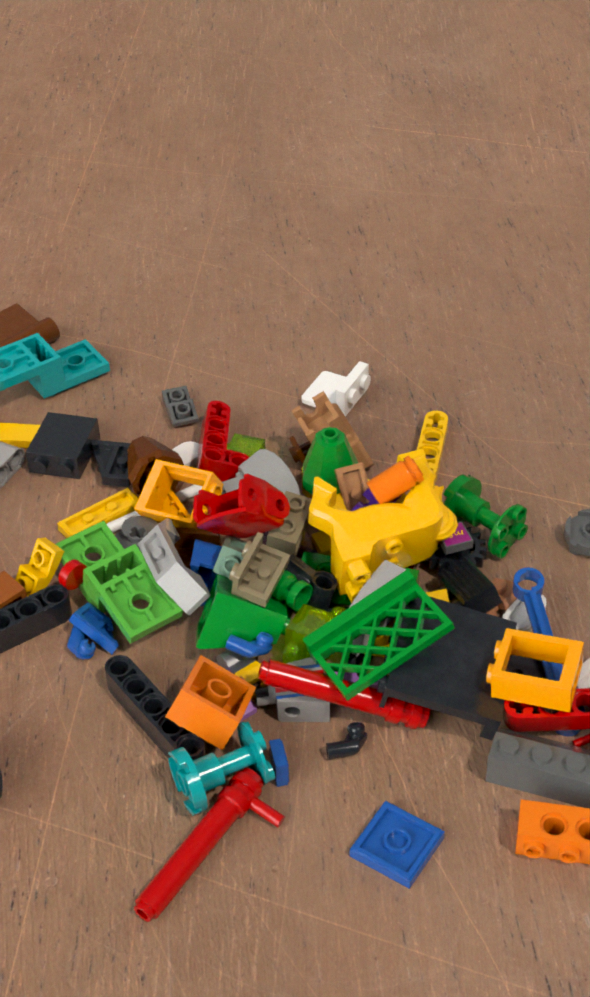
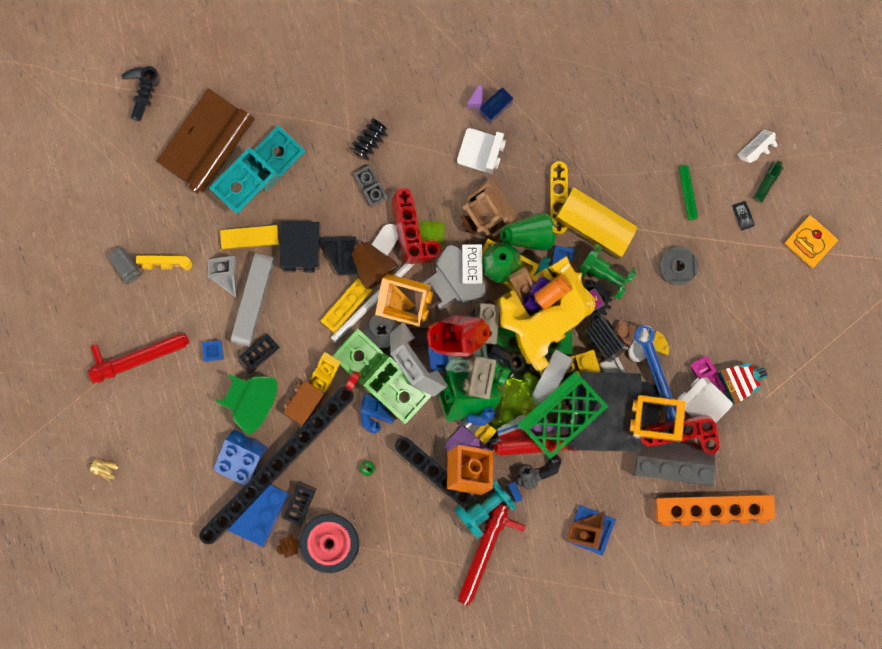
camera: 15 degrees left, 40 degrees up
none -> black piece [349,118,388,161]
none -> green hinge [359,461,375,476]
none -> white tile [462,245,482,284]
none -> medium lavender slope [467,85,483,108]
none -> clear blue piece [479,87,513,124]
none -> green cone [500,213,556,251]
none -> dark grey gear [516,465,541,489]
none -> yellow slope [554,187,638,259]
none -> dark orange slope [566,511,605,549]
none -> yellow tile [653,331,669,356]

